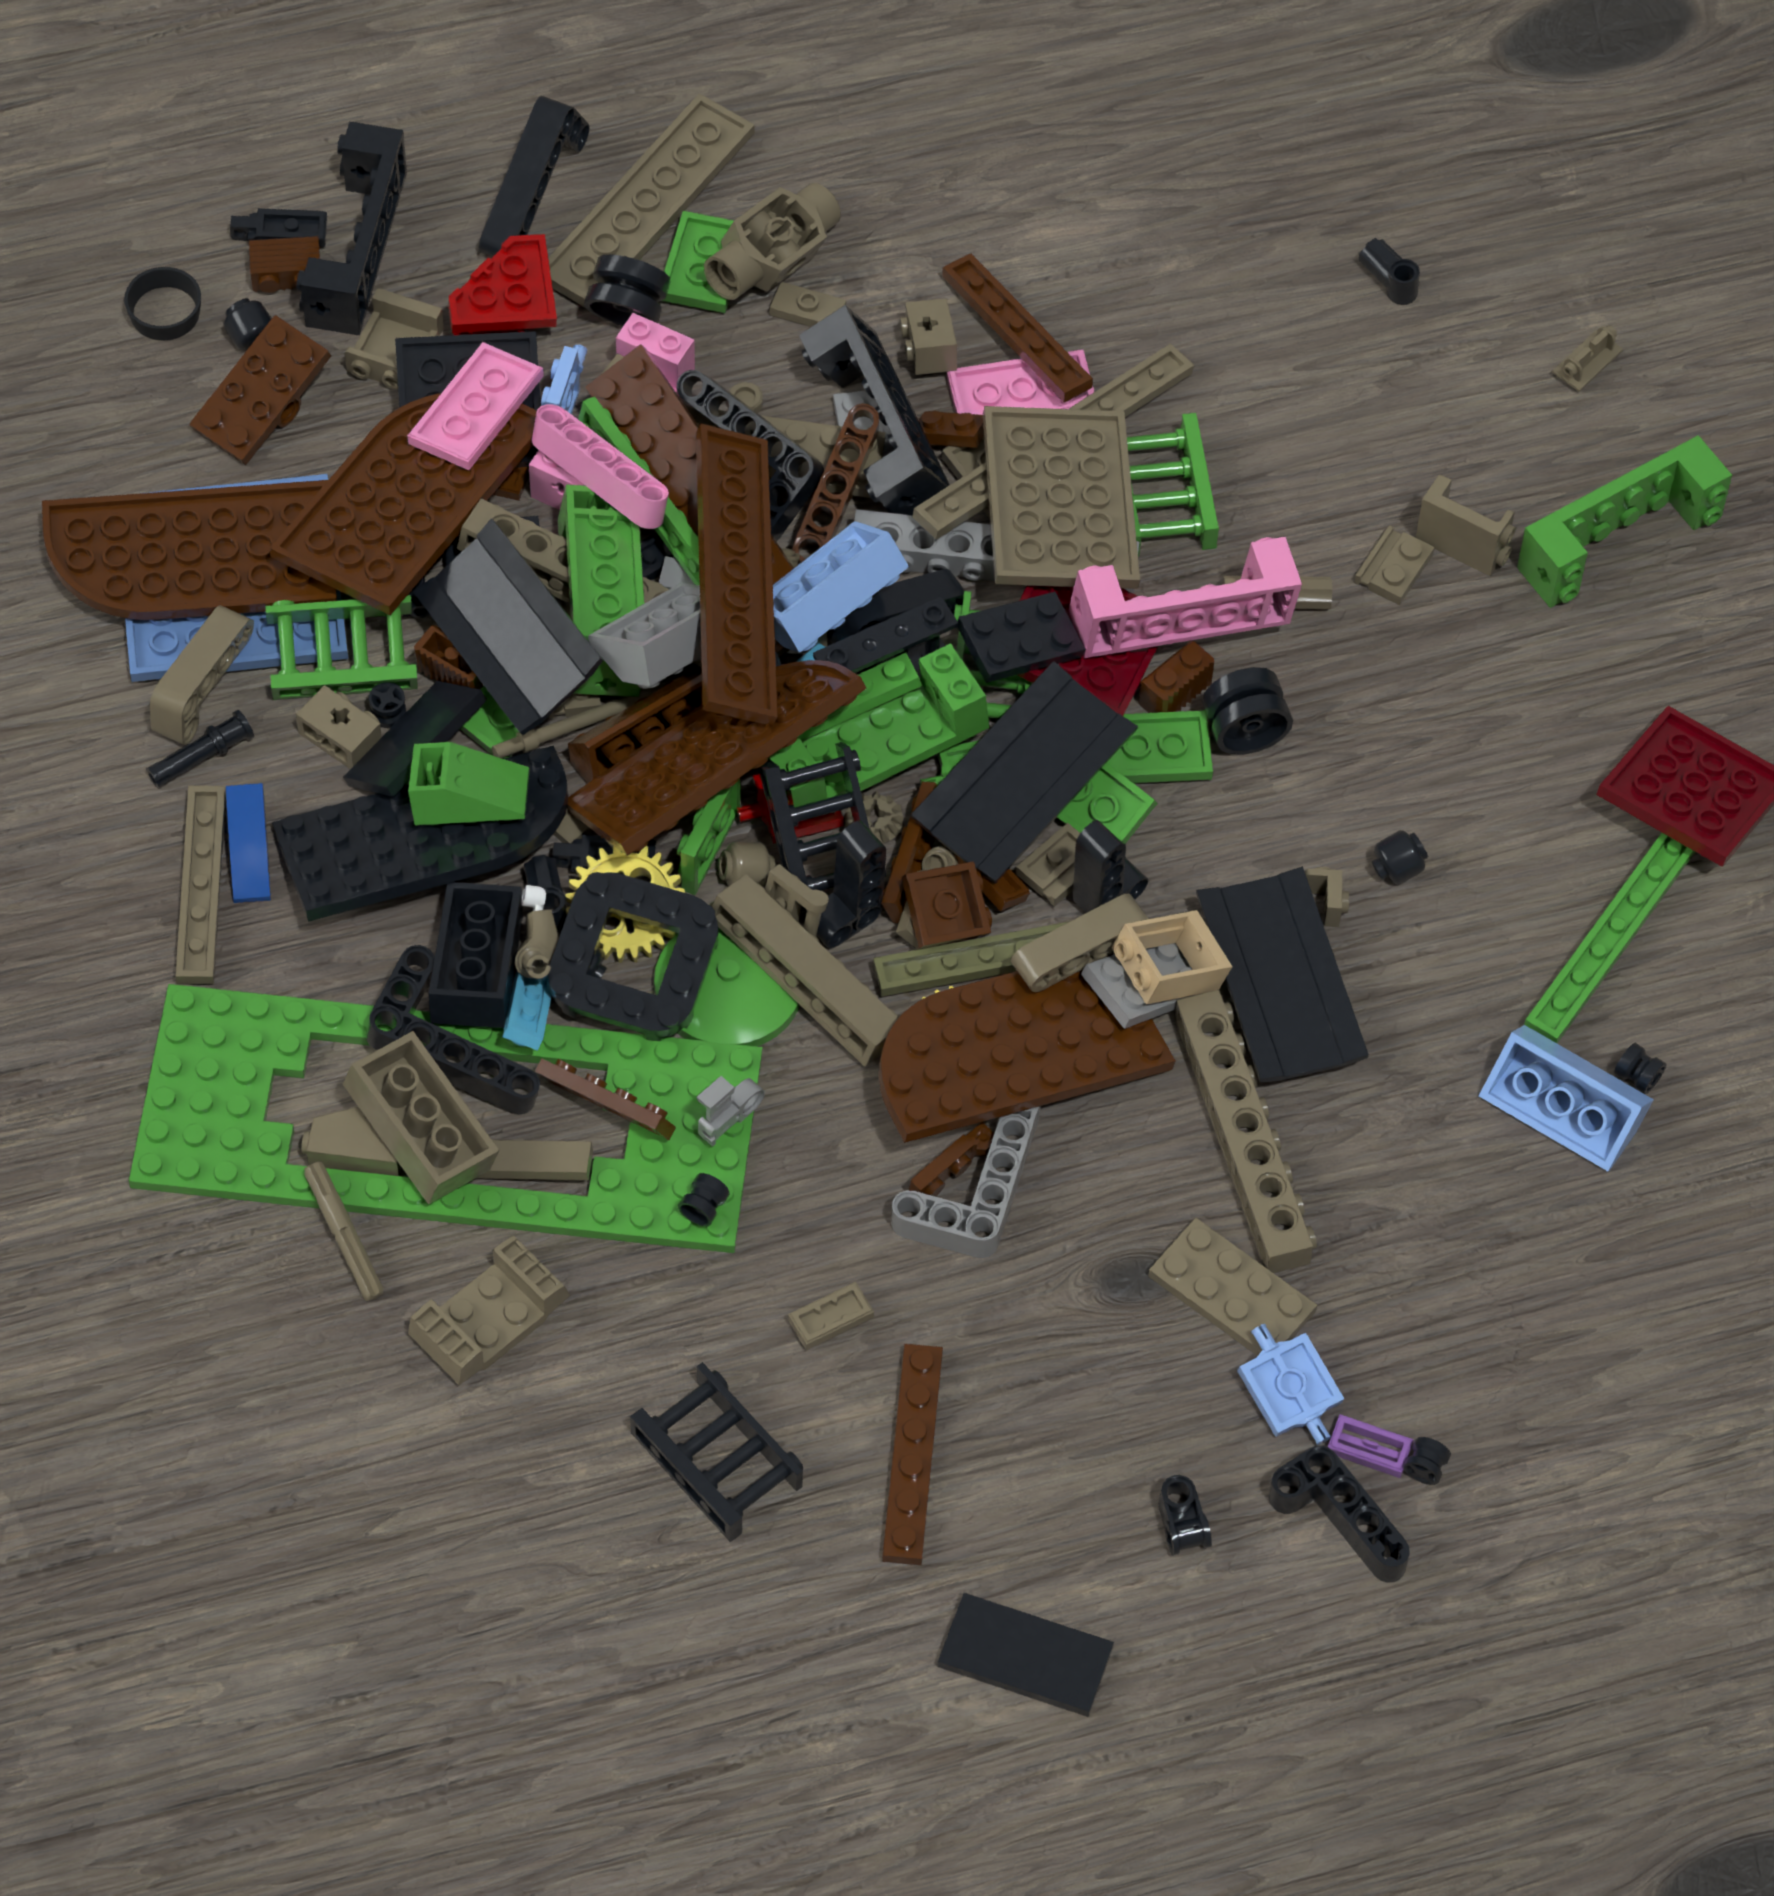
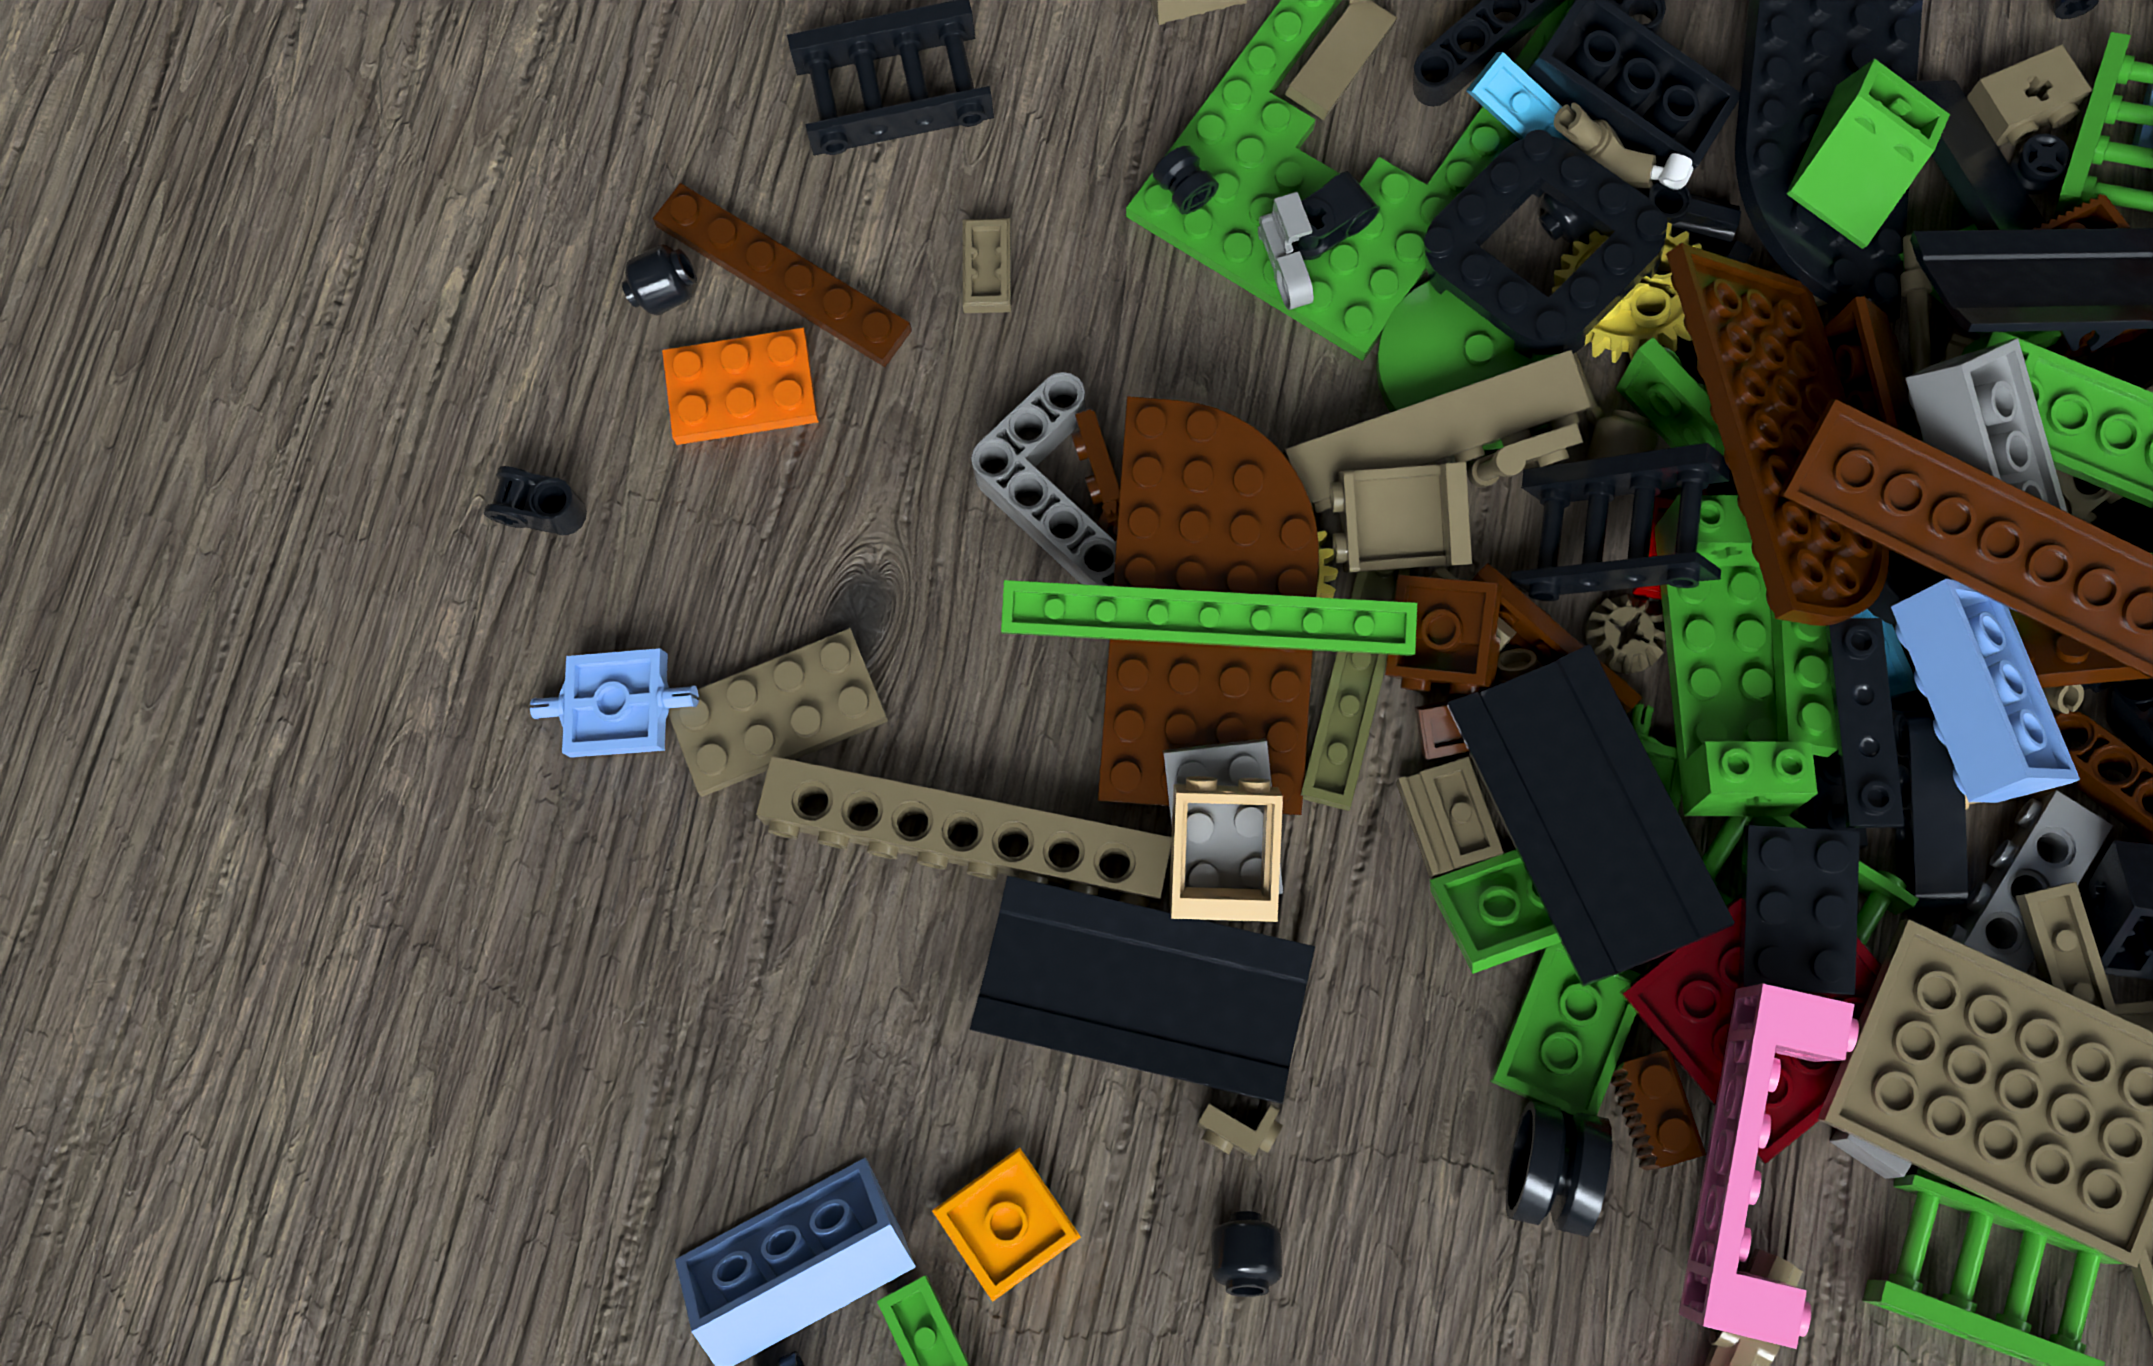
camera: 125 degrees right, 15 degrees up
reddish brown plate [534,1058,676,1140] -> none
black beam [804,821,887,949] -> none
black tile [938,1593,1114,1717] -> none
dark tan beam [1011,894,1149,992] -> none
black beam [1073,820,1149,913] -> none
black beam [1269,1446,1410,1583] -> none
medium lavender tile [1328,1414,1414,1478] -> none
black wheel [1403,1437,1451,1485] -> none
none -> black head [622,244,697,316]
none -> orange plate [662,327,819,445]
none -> light orange plate [932,1147,1081,1302]
none -> bright green plate [1001,580,1417,656]
none -> black piece [1291,171,1380,260]
none -> dark tan panel [1330,462,1472,573]

